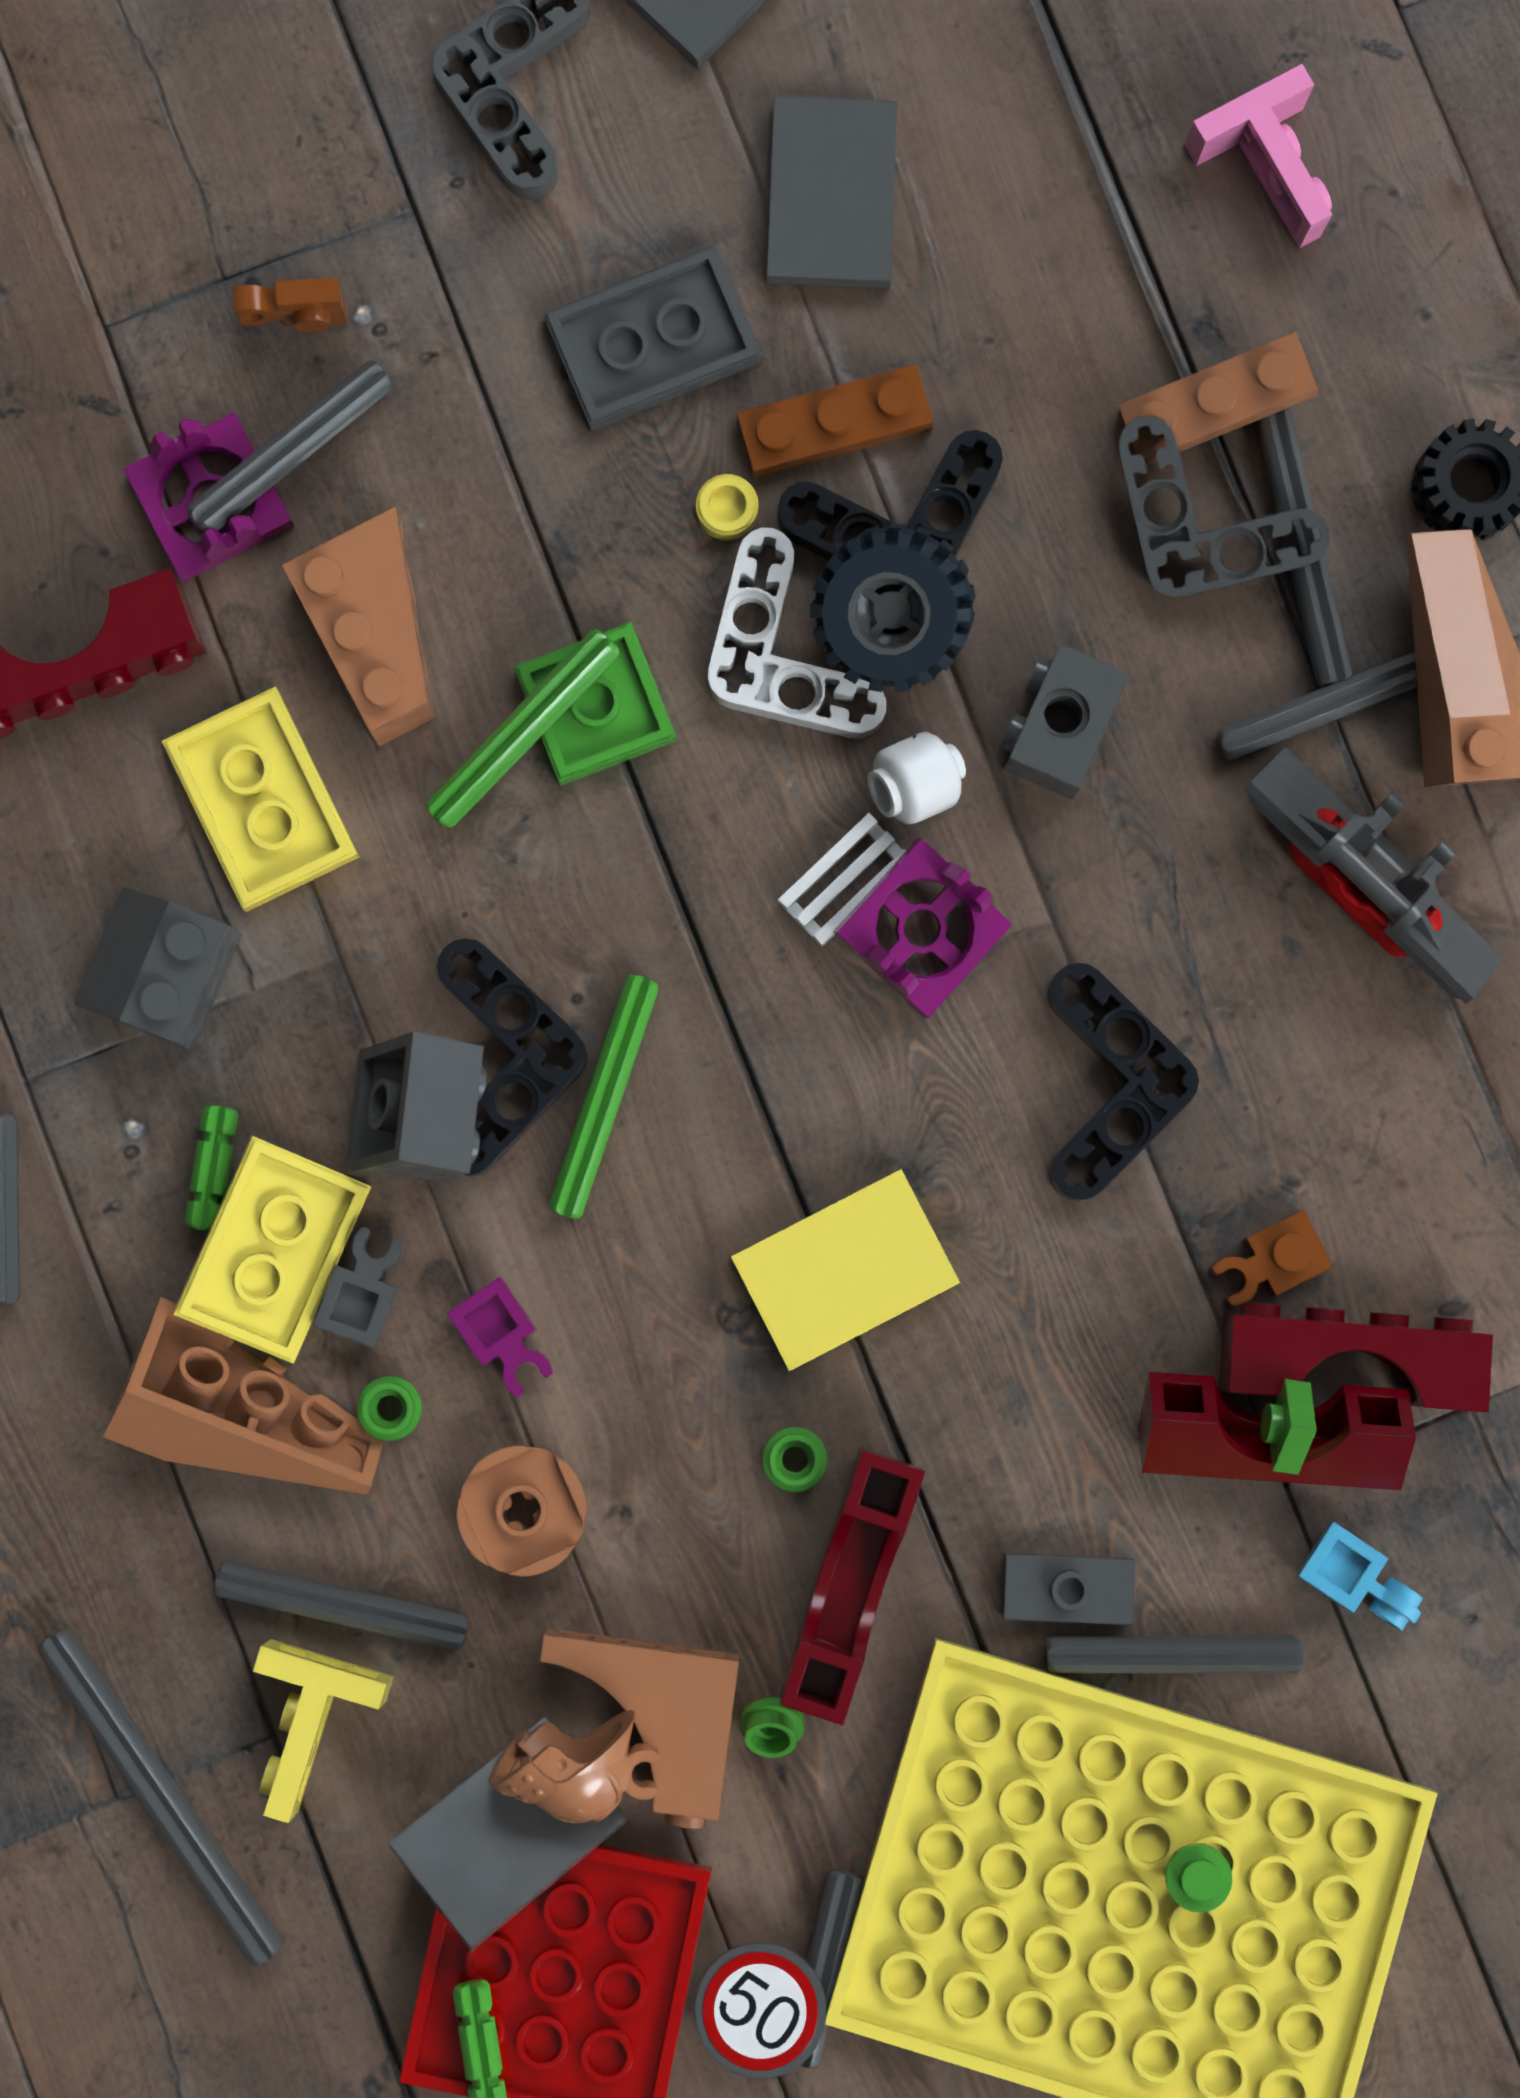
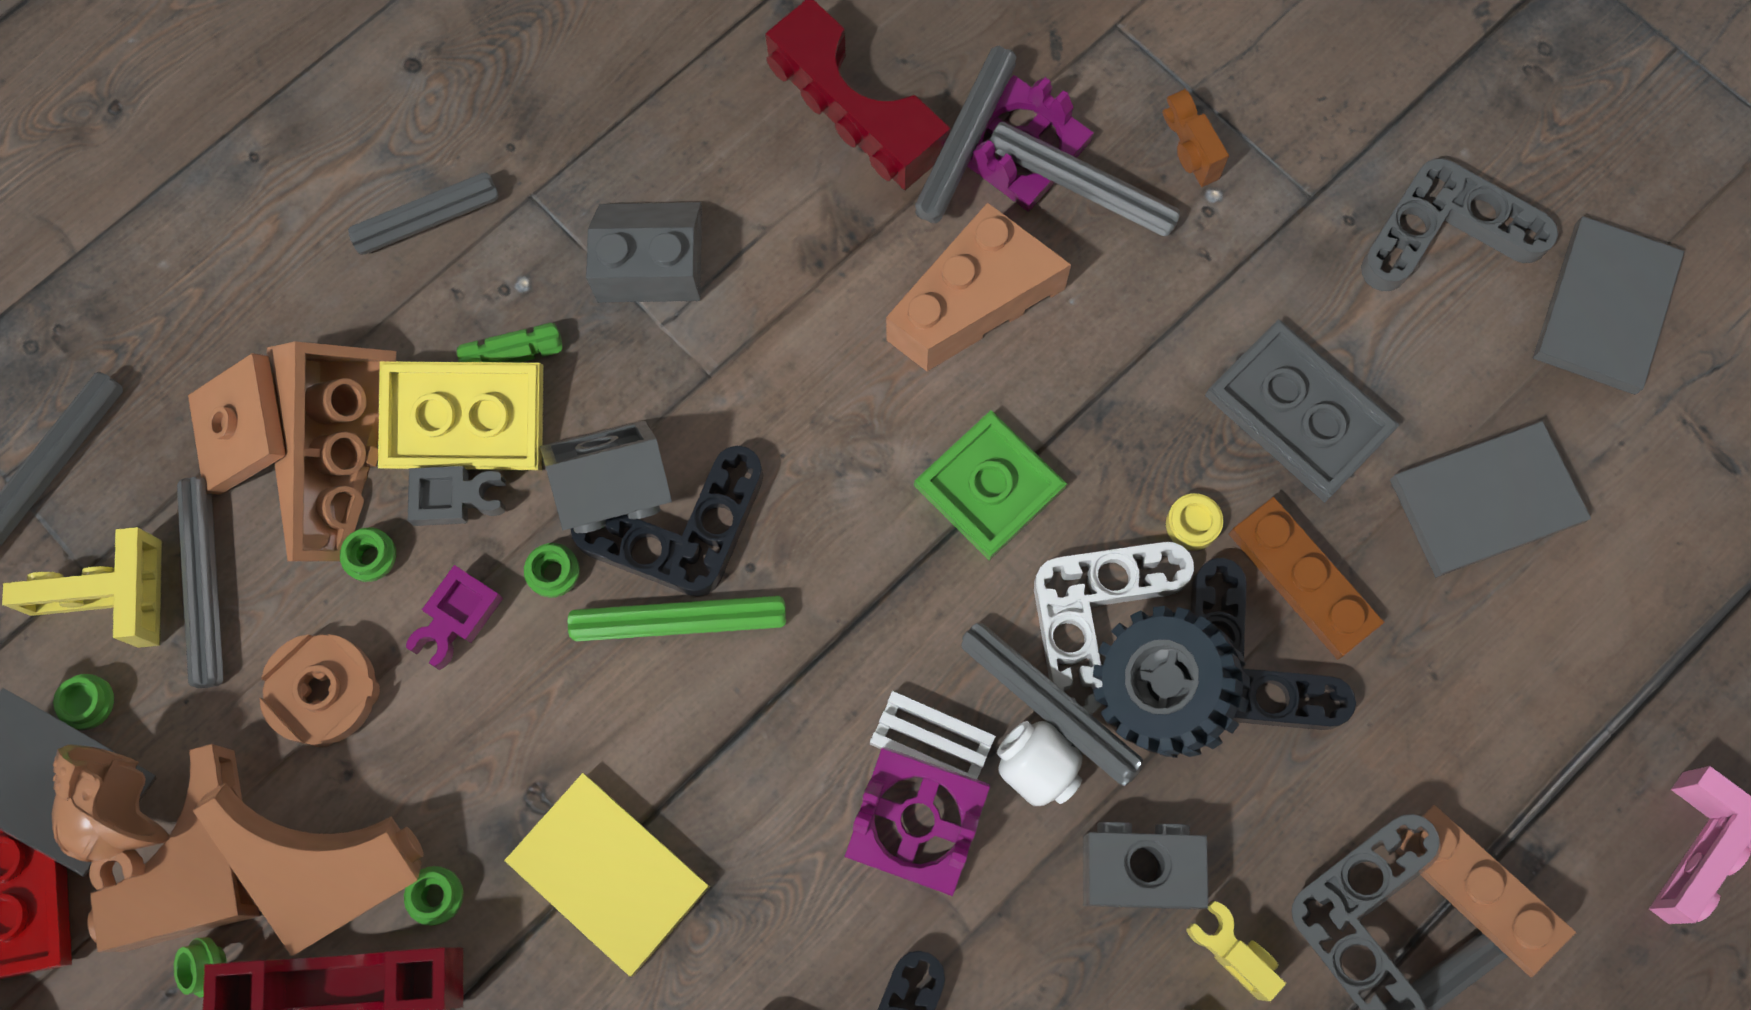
camera: 75 degrees right, 10 degrees down
light yellow tile [162,686,360,912] -> none
bright green axle [426,629,620,828] -> none
none -> bright green plate [53,674,114,730]
none -> nougat plate [188,353,286,495]
none -> nougat arch [193,783,424,956]
none -> bright green plate [524,543,580,598]
none -> dark grey axle [915,46,1016,223]
none -> dark grey axle [961,623,1144,786]
none -> light yellow plate [1186,901,1286,1002]

